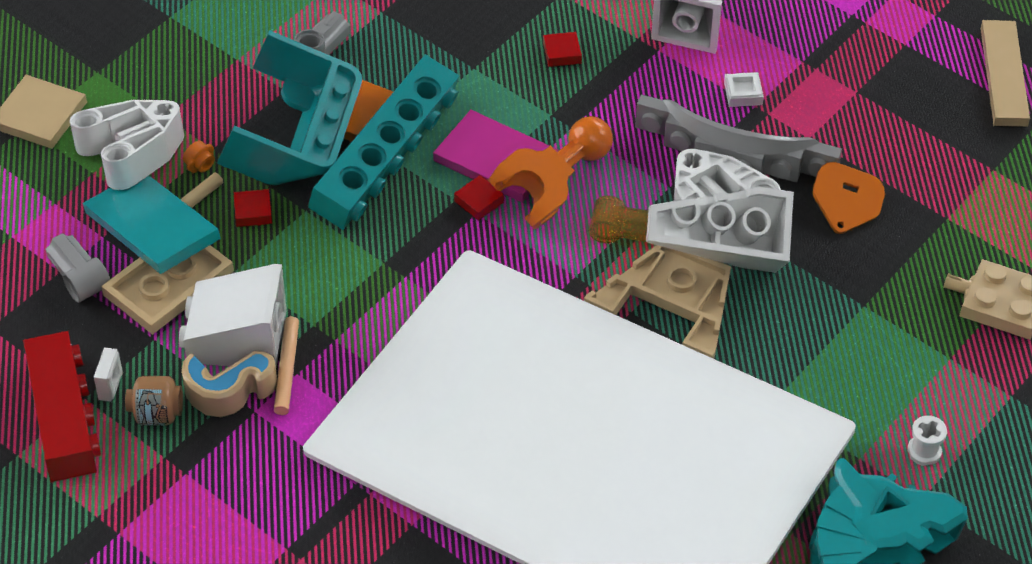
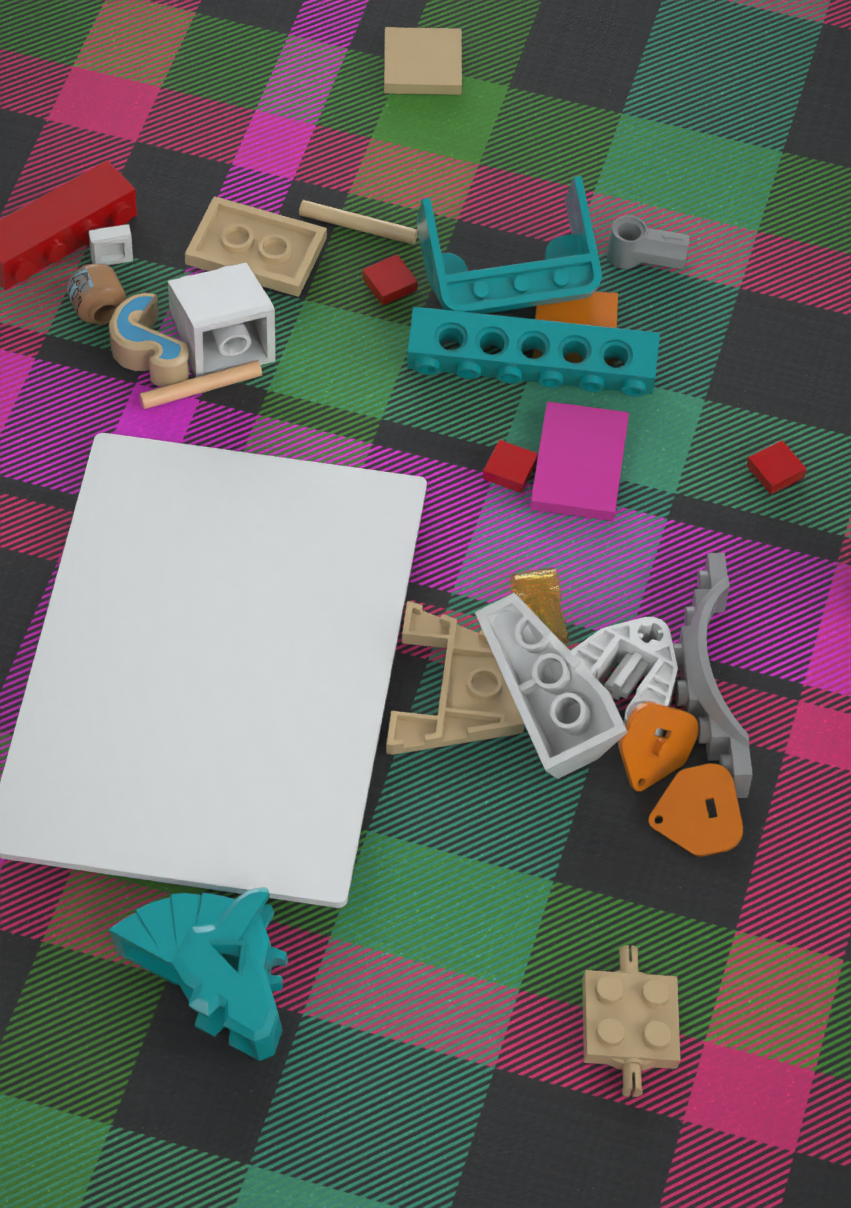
camera: 65 degrees right, 5 degrees up
light grey piece [45,233,110,303] -> none
white connector [70,100,184,190] -> none
teal tile [82,175,221,274] -> none
orange plate [182,140,215,173] -> none
orange piece [488,116,613,230] -> none
white tile [724,72,764,107] -> none
white bush [907,416,947,466] -> none
none -> orange piece [618,702,699,791]

